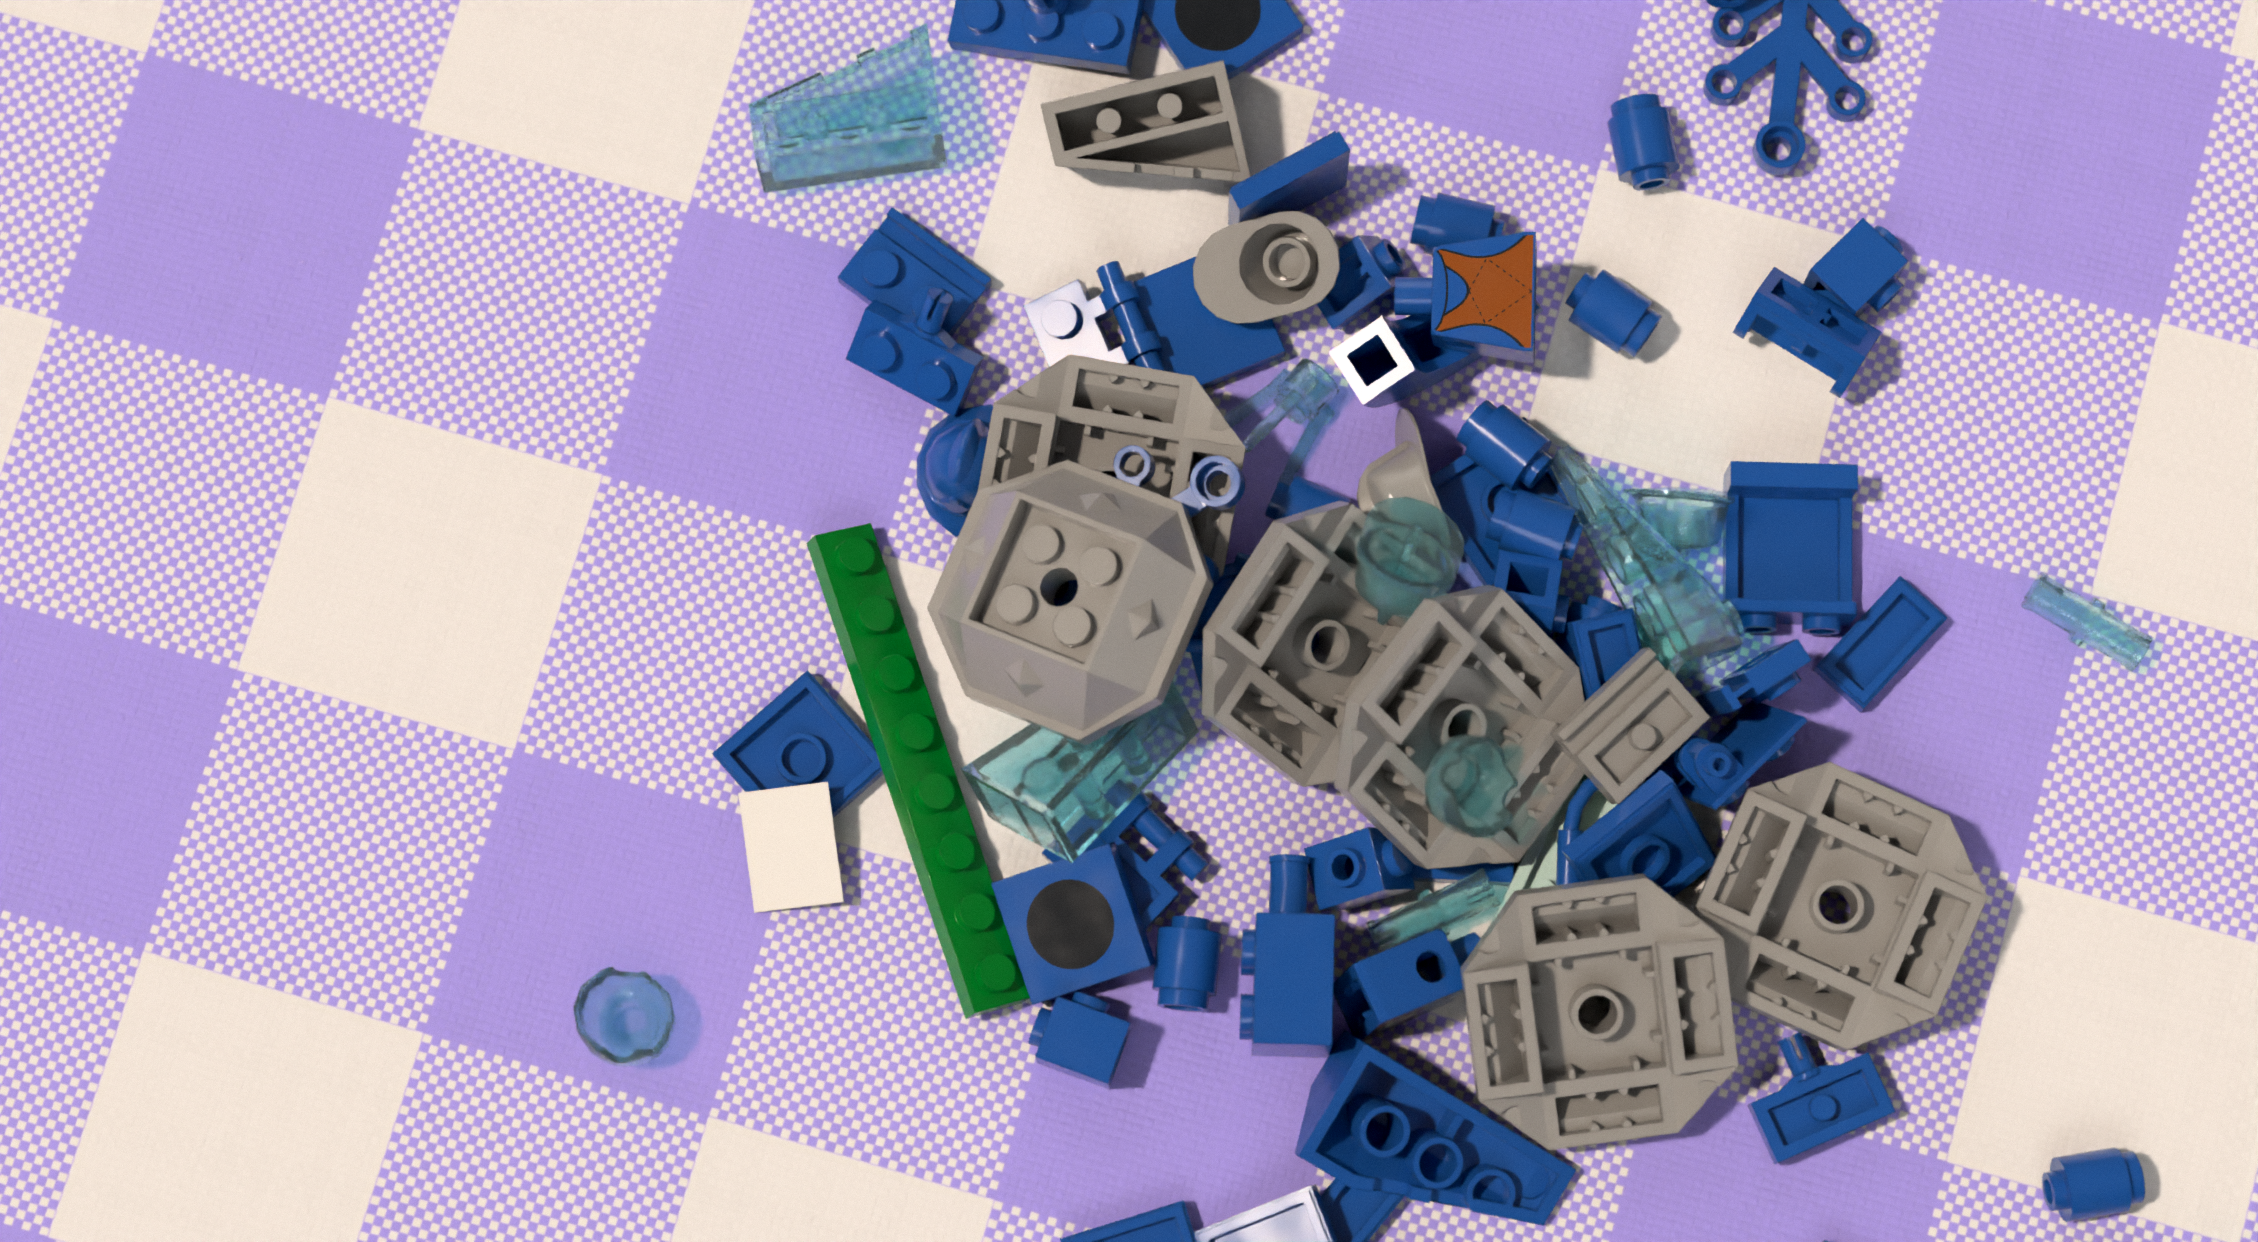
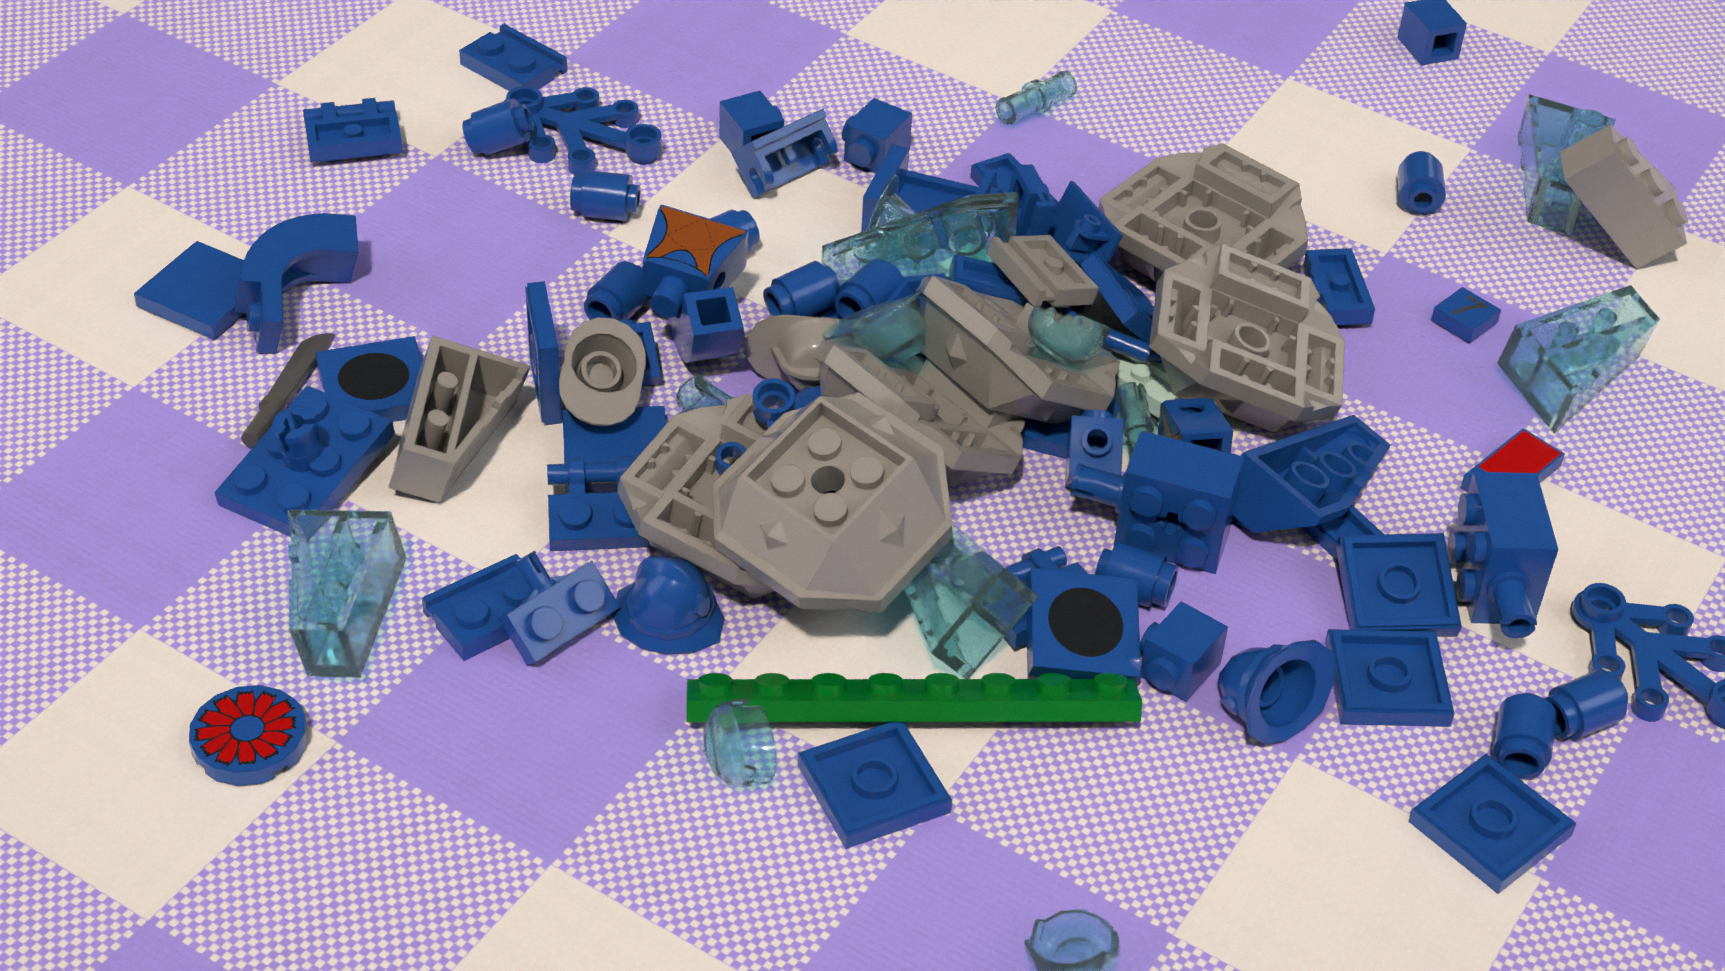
camera: 80 degrees left, 35 degrees down
white sticker [738,782,844,913] -> none
none -> tile [189,685,307,786]
none -> clear light blue hair [703,699,777,788]
none -> blue brick [842,98,912,174]
none -> blue piece [1218,640,1335,744]

